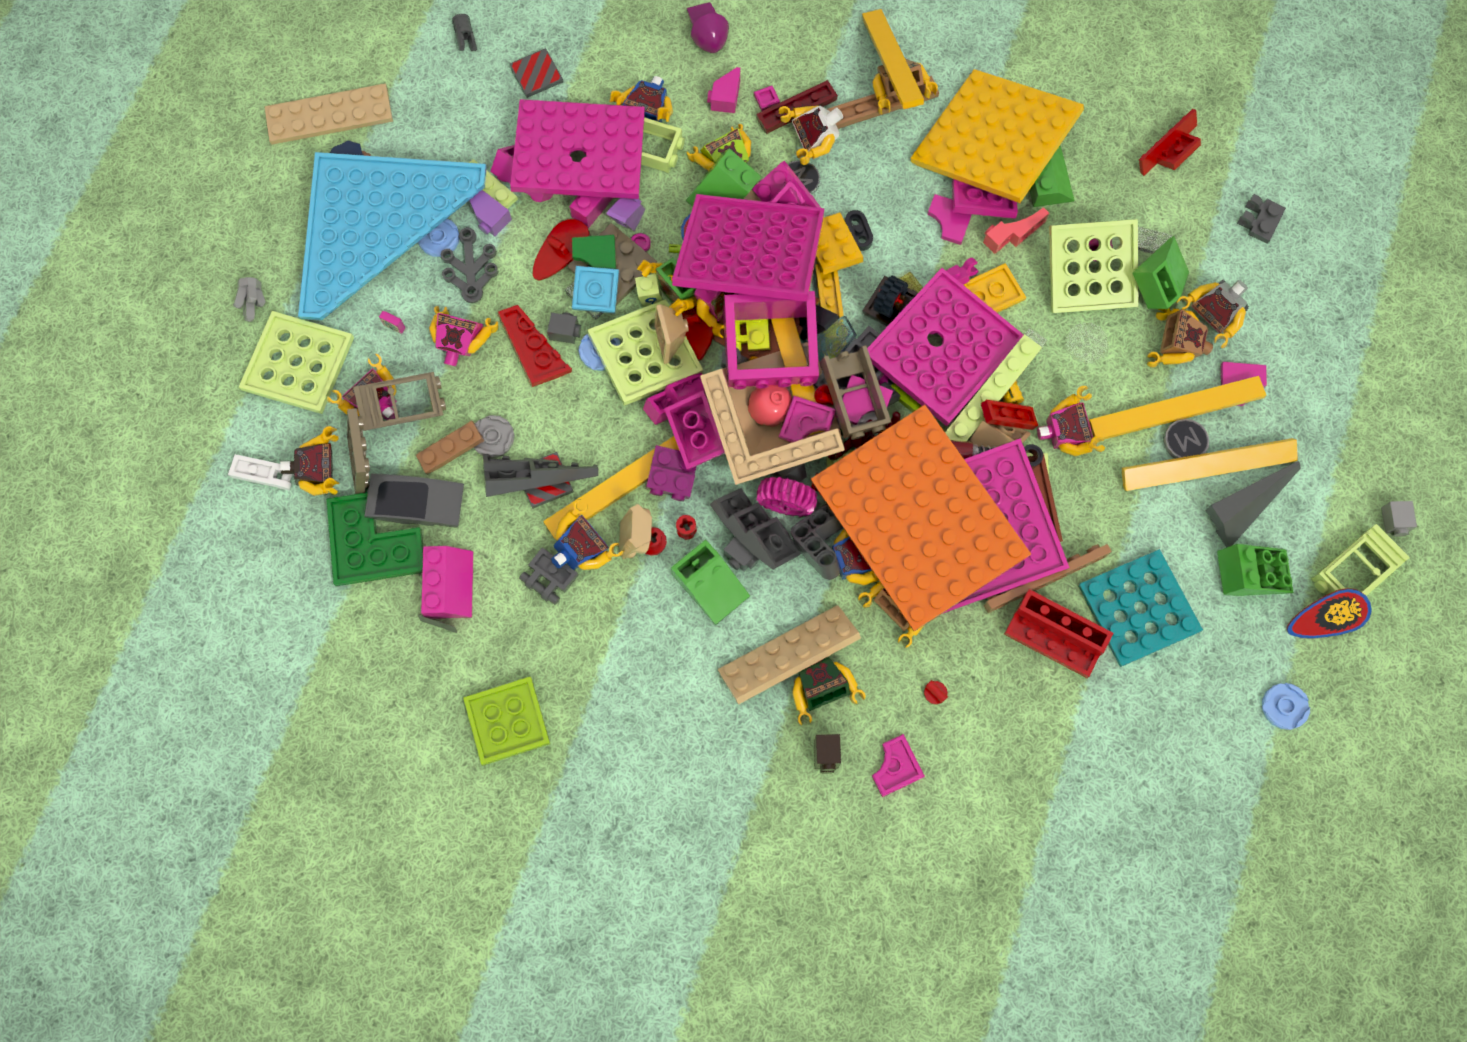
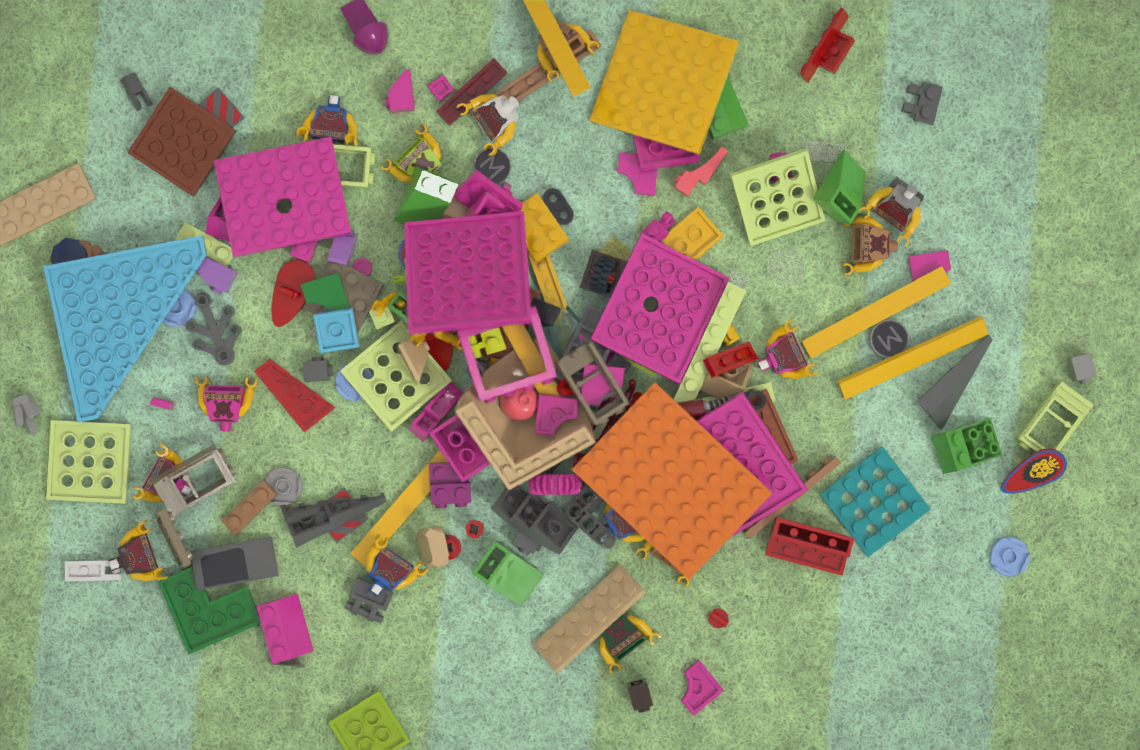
camera: 15 degrees left, 15 degrees up
none -> copper plate [127,87,237,197]

